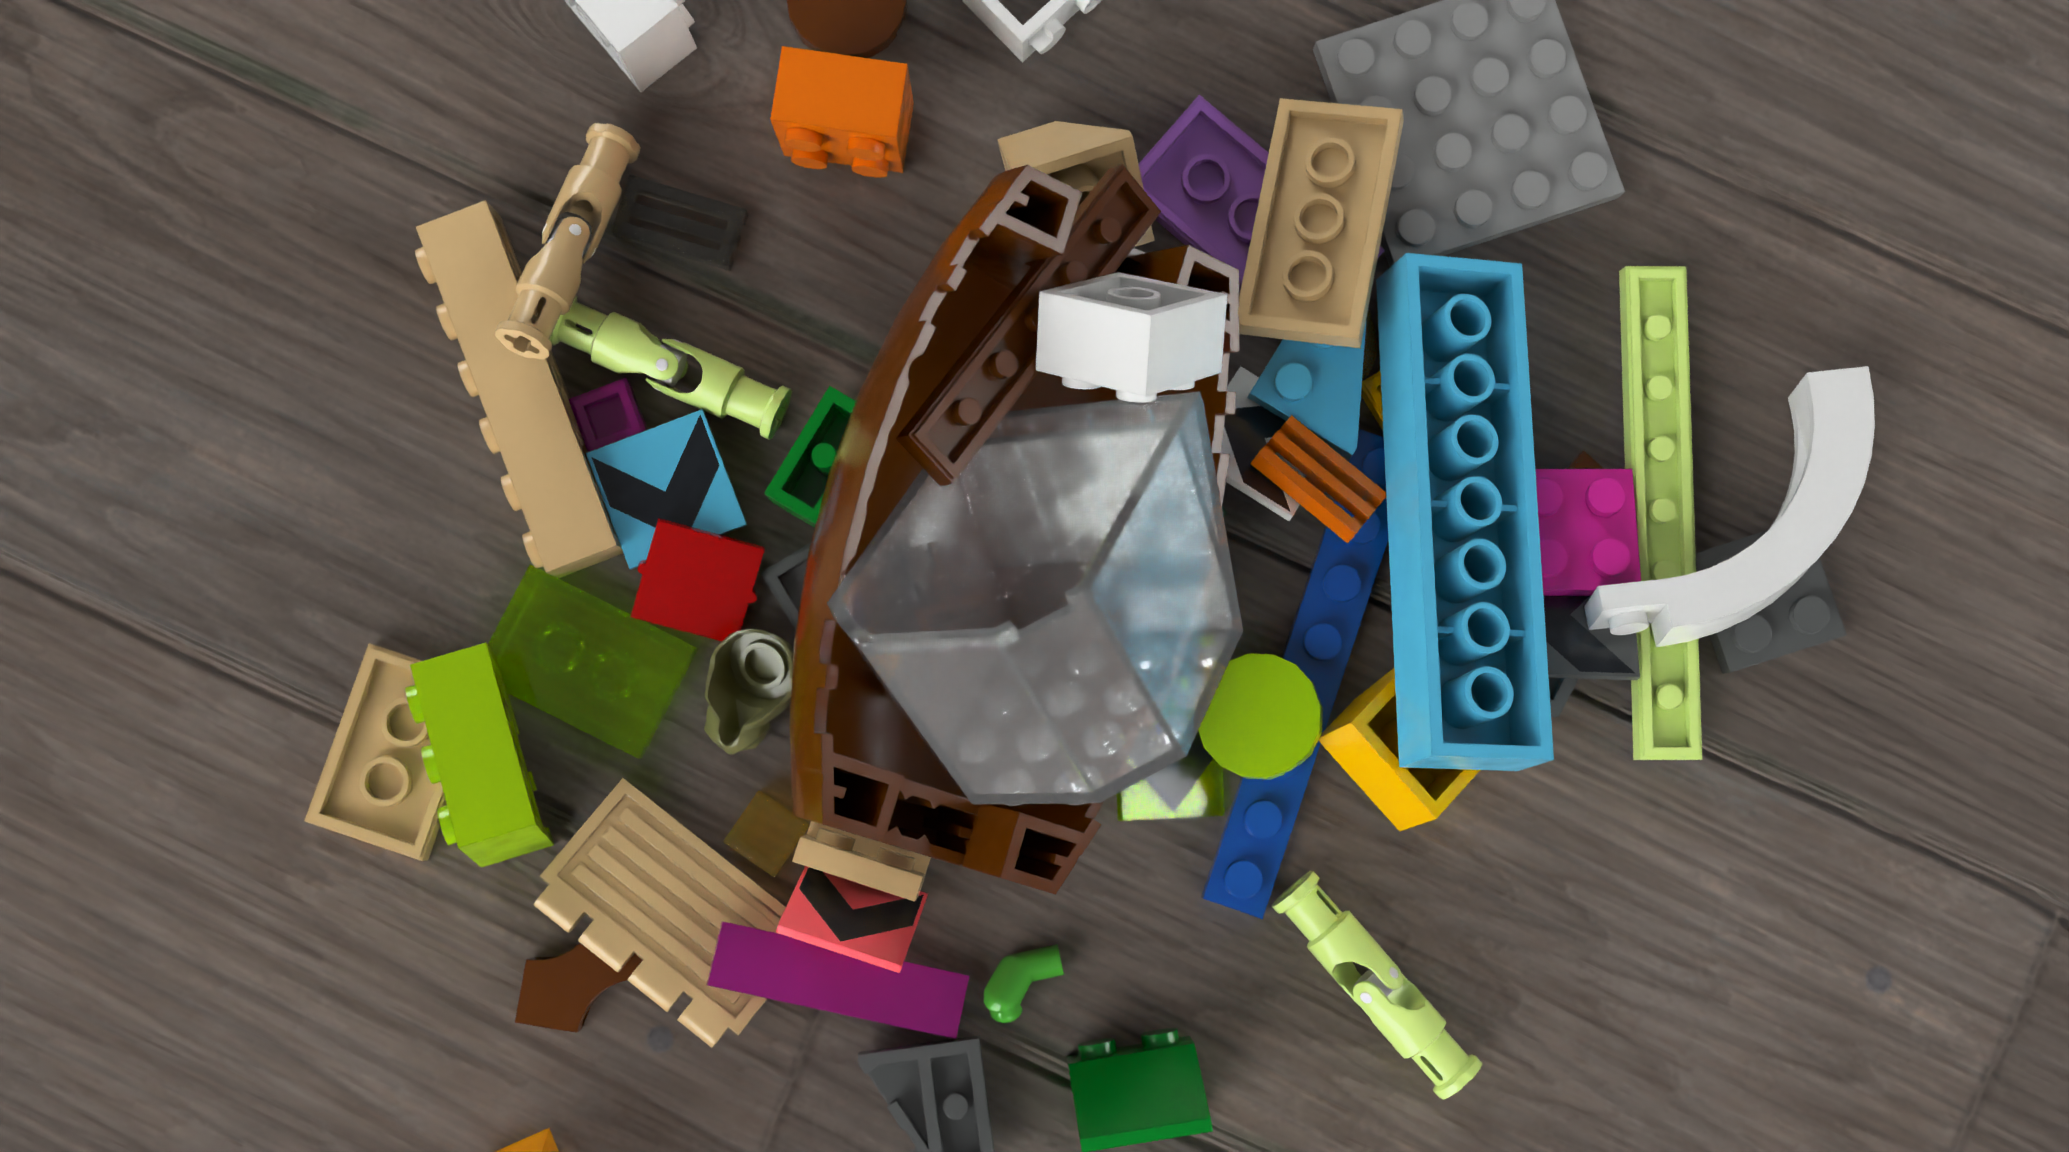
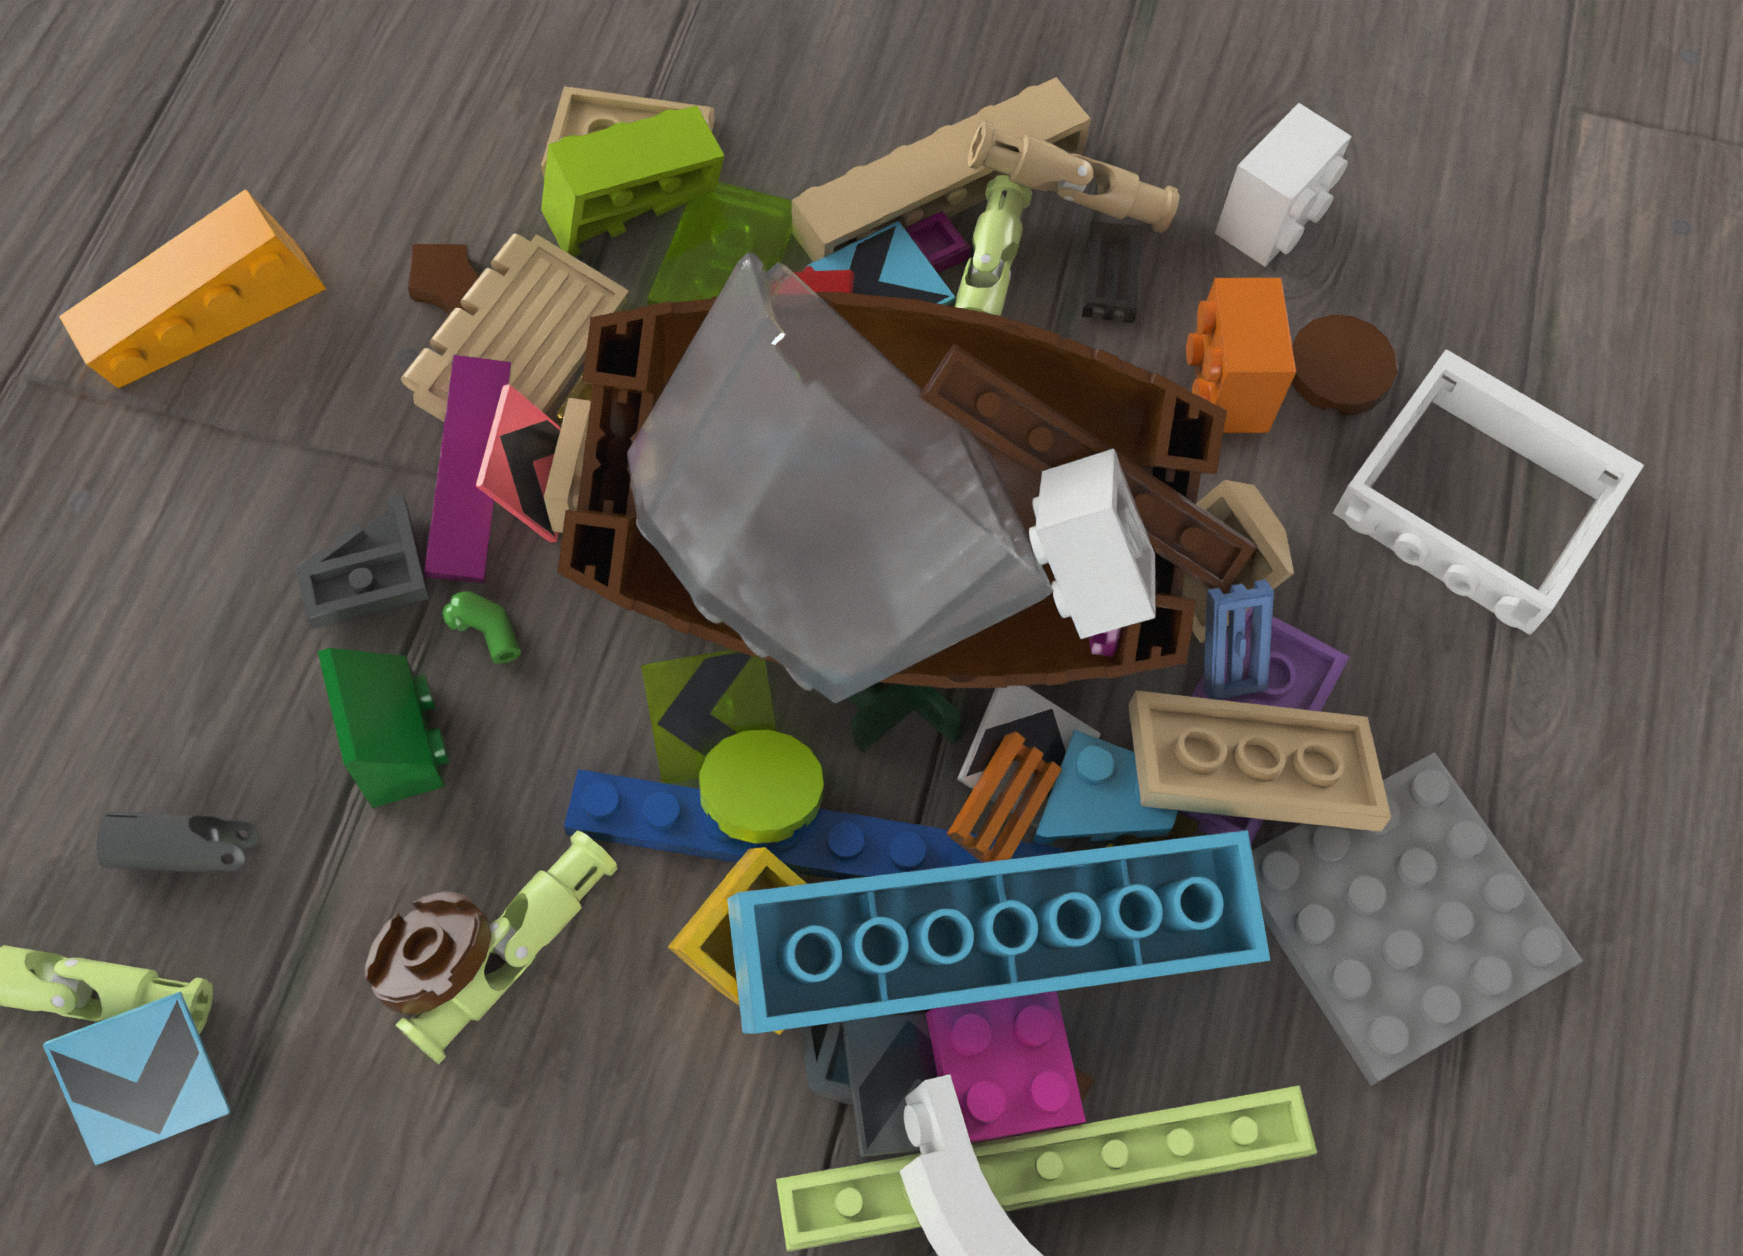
camera: 80 degrees right, 20 degrees down
none -> reddish brown tile [365,891,492,1015]
none -> medium blue tile [1203,579,1274,700]

